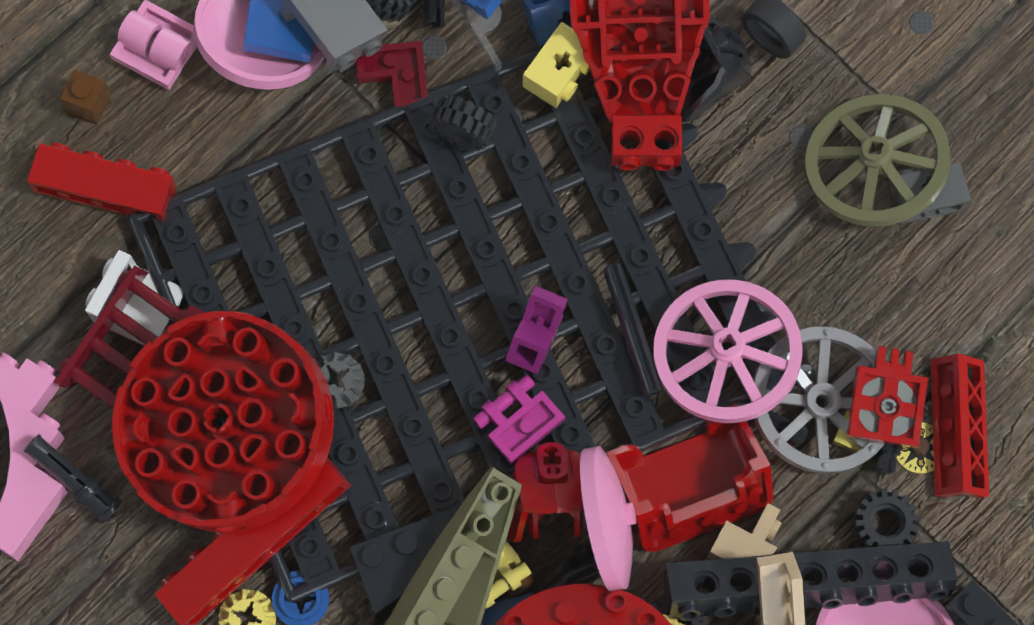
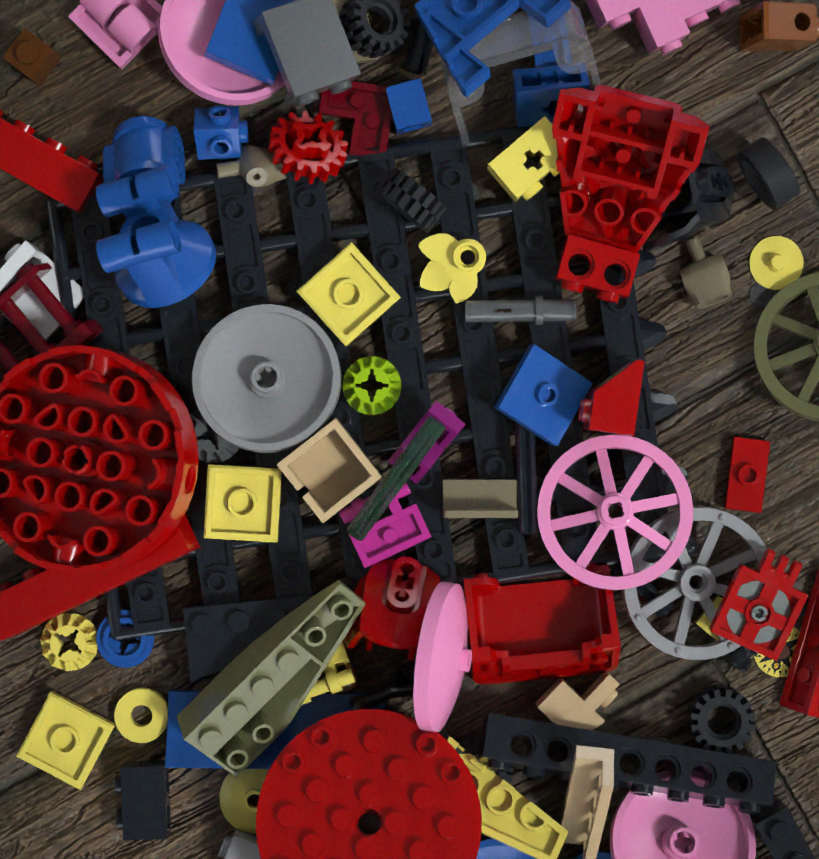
camera: 15 degrees right, 15 degrees up
none -> blue piece [96,116,216,308]
none -> light grey dish [192,304,341,453]
none -> blue brick [194,105,248,160]
none -> light yellow plate [204,464,282,542]
none -> dark tan piece [216,145,286,187]
none -> red gear [267,111,348,184]
none -> tan piece [277,418,382,523]
none -> light yellow plate [297,242,401,346]
none -> lime gear [342,356,401,415]
none -> clear green axle [347,416,445,541]
none -> blue panel [386,78,432,135]
none -> light yellow plate [419,233,486,303]
none -> dark tan panel [443,479,518,518]
none -> dark grey pin [465,296,577,325]
none -> blue plate [494,344,593,446]
none -> red slope [578,360,645,436]
none -> dark tan piece [679,238,733,309]
none -> red plate [724,437,770,513]
none -> light yellow piece [749,236,804,290]

